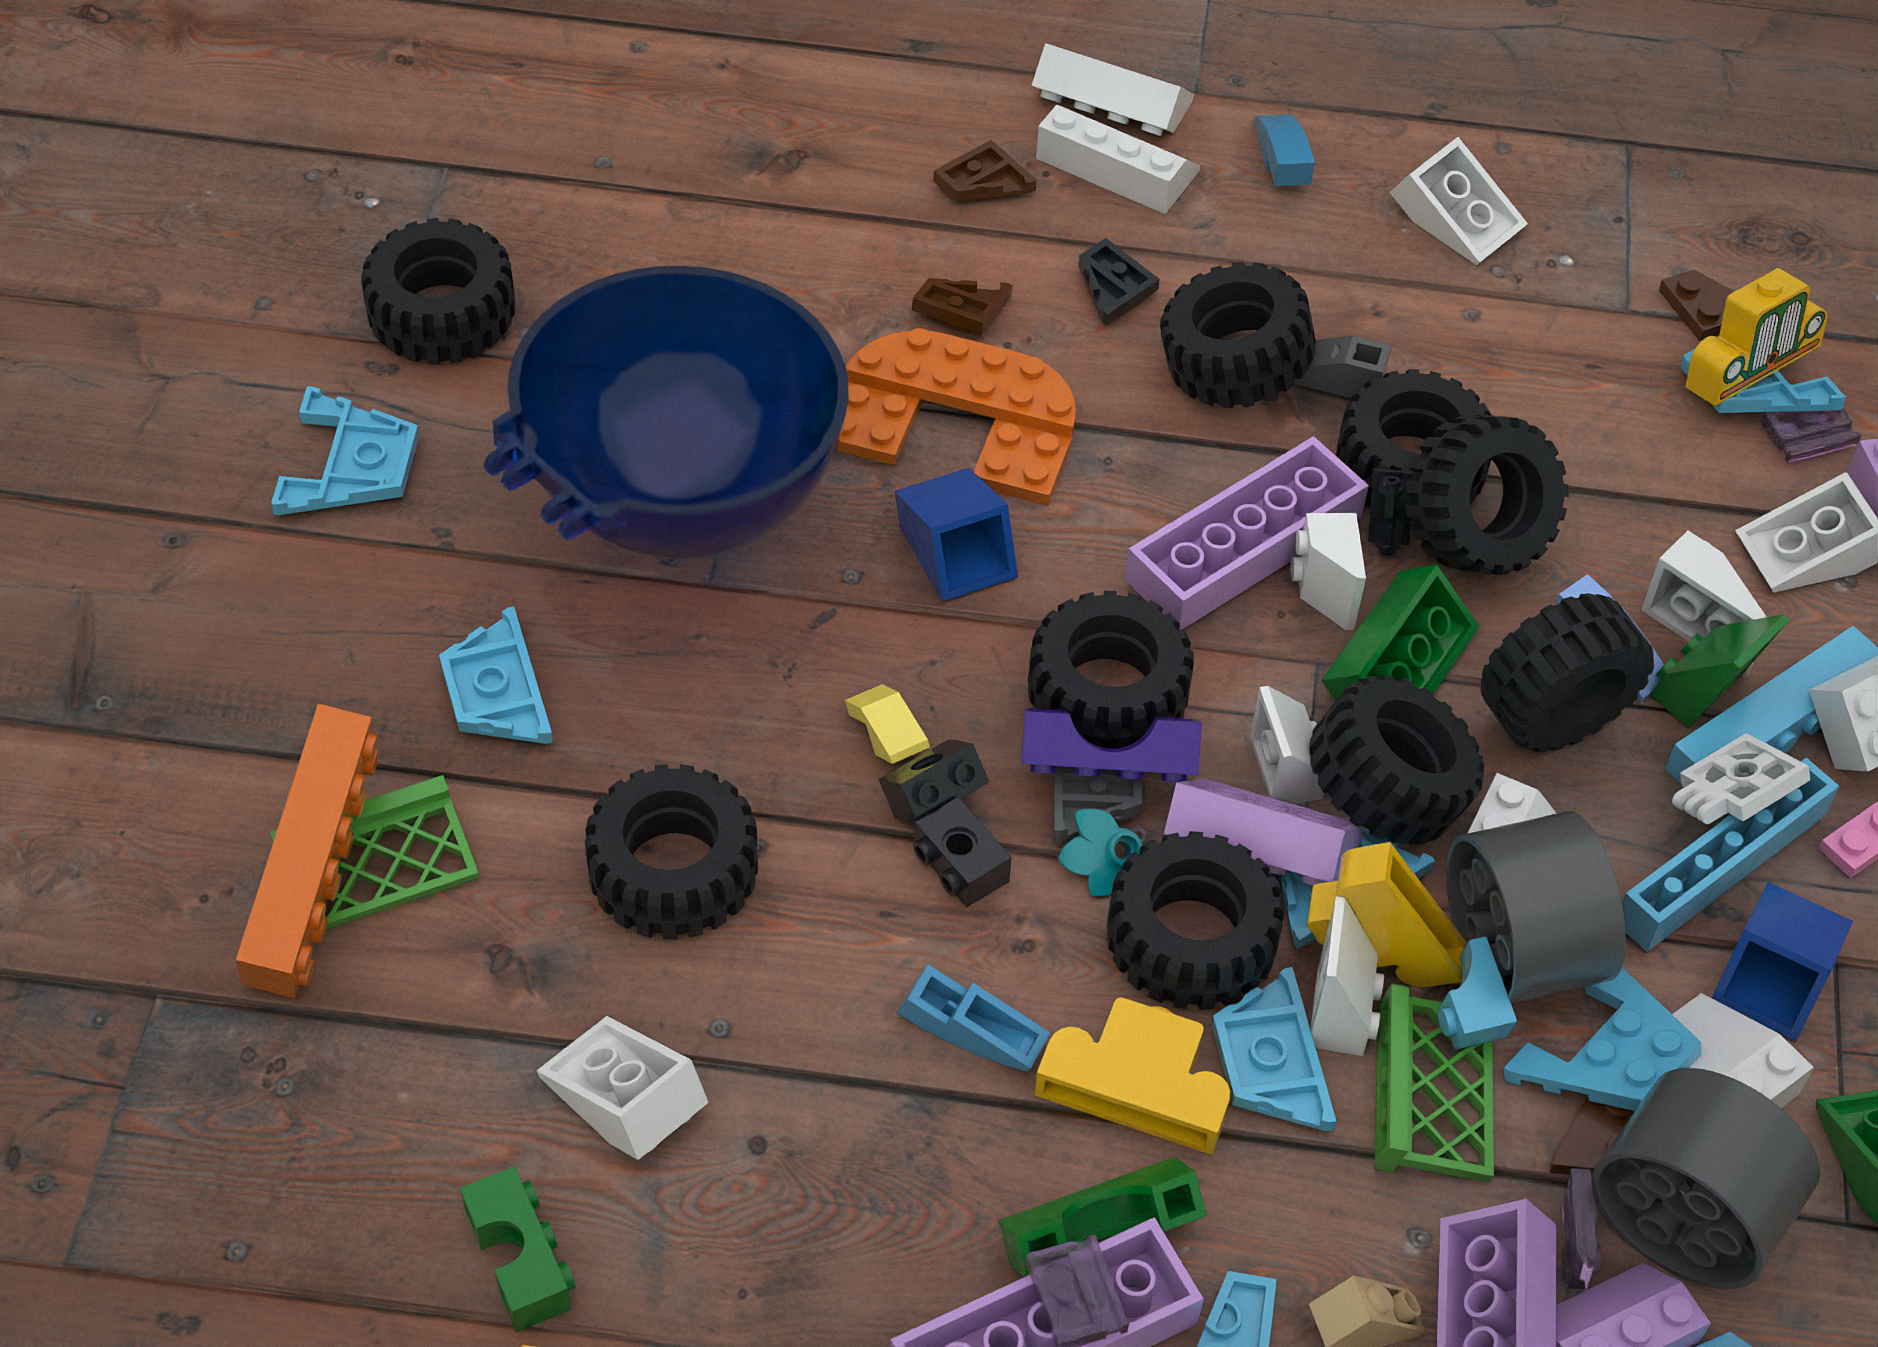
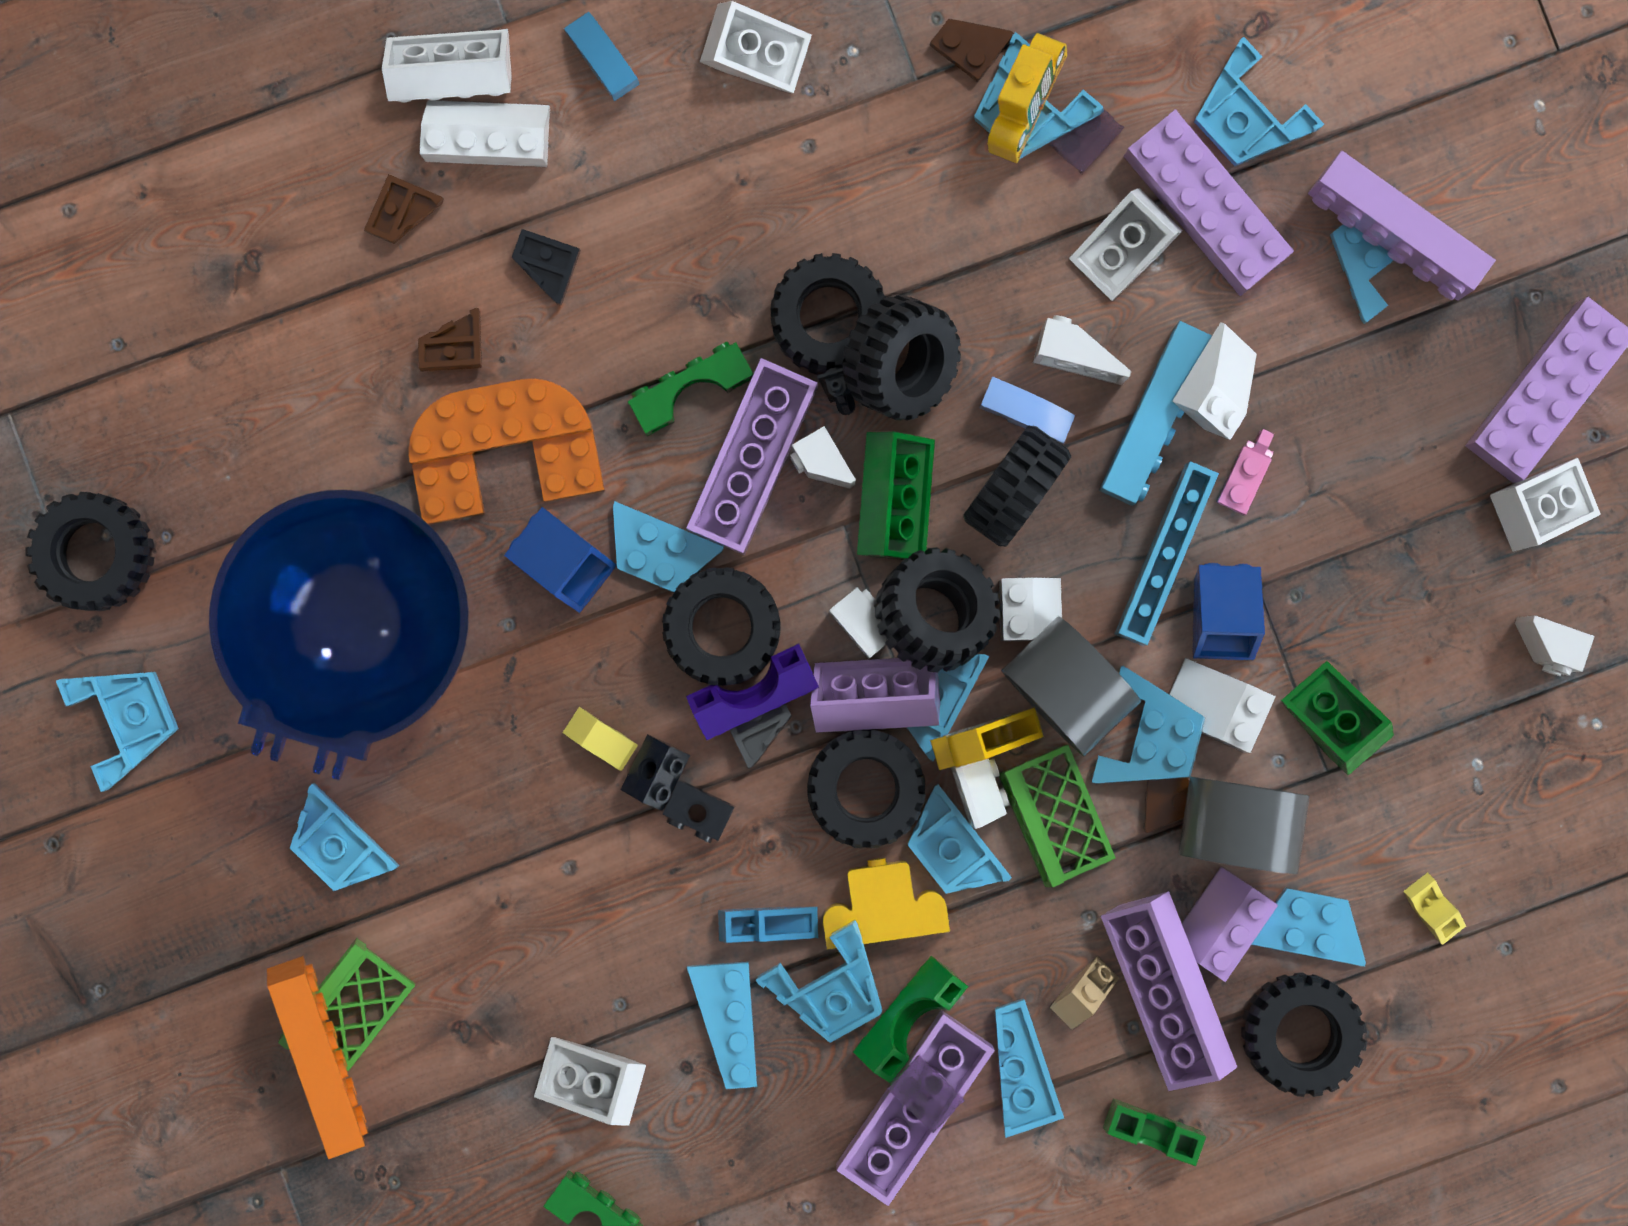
camera: 25 degrees left, 35 degrees up
black tyre [584,764,758,939] -> none
teal plate [1058,809,1143,897] -> none
black tyre [1160,262,1316,408] -> none
dark grey slope [1295,336,1391,398] -> none
medium azure arch [1438,937,1517,1050] -> none
clear purple plate [1561,1169,1601,1289] -> none
green slope [1650,614,1790,728] -> none
white piece [1672,733,1810,824] -> none
none -> medium azure wing [613,501,724,592]
none -> green arch [628,342,754,437]
none -> medium azure wing [687,962,757,1089]
none -> medium azure wing [756,920,883,1043]

